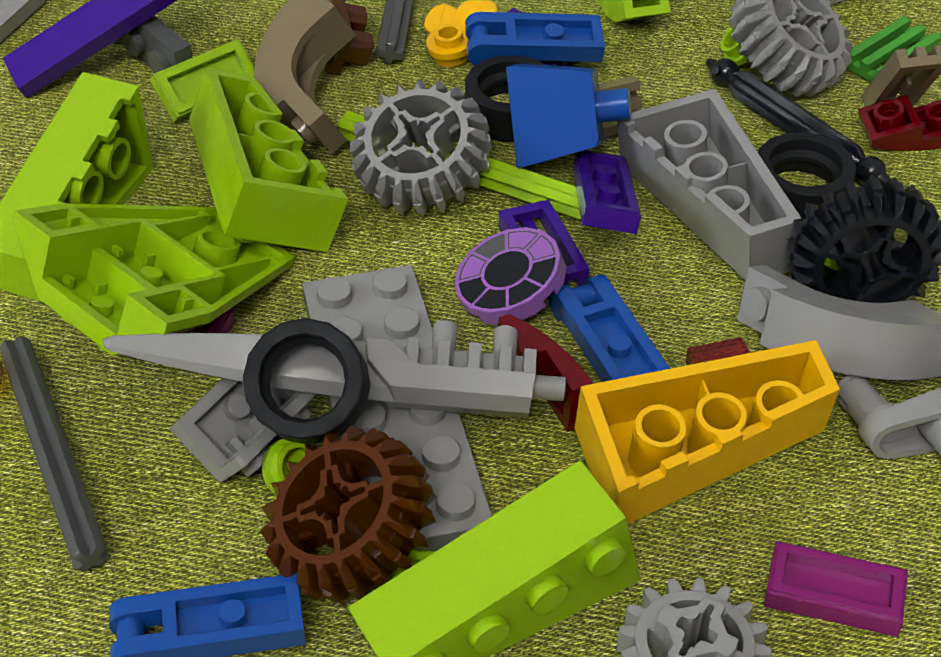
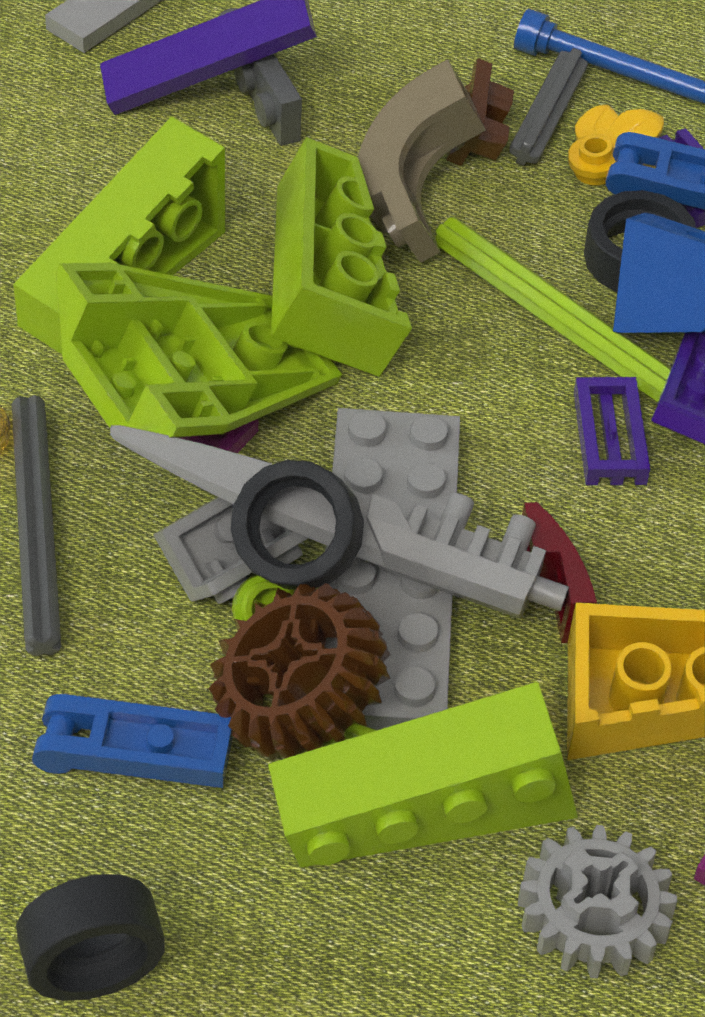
camera: 15 degrees right, 5 degrees up
lime tile [150,39,254,123] -> none
light grey gear [350,78,493,218] -> none
tile [454,227,567,325] -> none
blue plate [548,274,670,382] -> none

